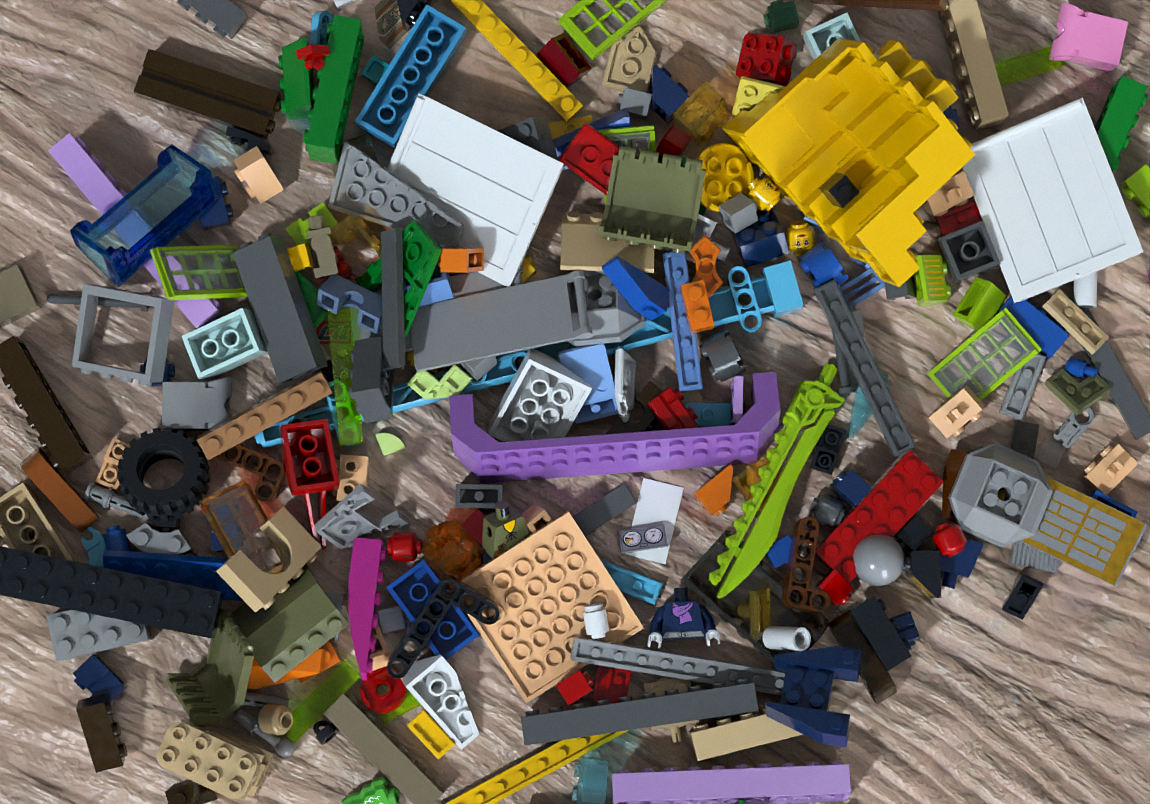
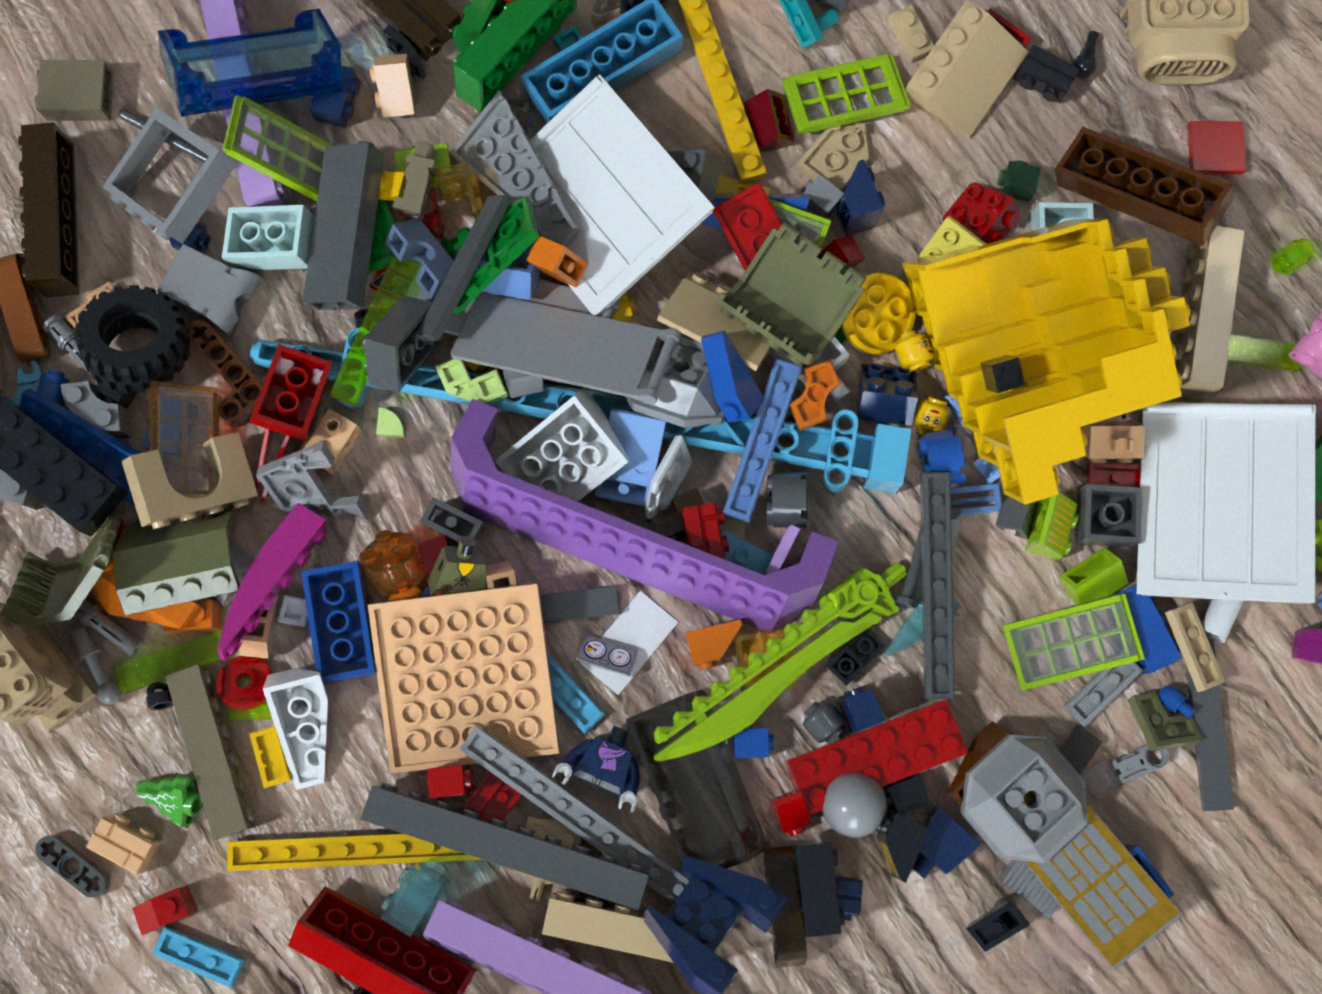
camera: 25 degrees right, 5 degrees down
medium nougat brick [197,369,333,460] -> none
tan head [258,703,293,735] -> none
red head [387,532,423,562] -> none
black beam [387,575,499,679] -> none
white brick [583,603,610,639] -> none
clear yellow bracket [673,82,730,147] -> none
orange brick [680,280,715,334] -> none
light grey brick [719,193,758,234] -> none
clear yellow tile [737,587,771,638] -> none
white pin [763,626,811,651] -> none
reddish brown beam [782,517,830,613] -> none
light nougat brick [929,384,985,439] -> none
red head [932,521,967,557] -> none
light nougat brick [1082,444,1138,495] -> none

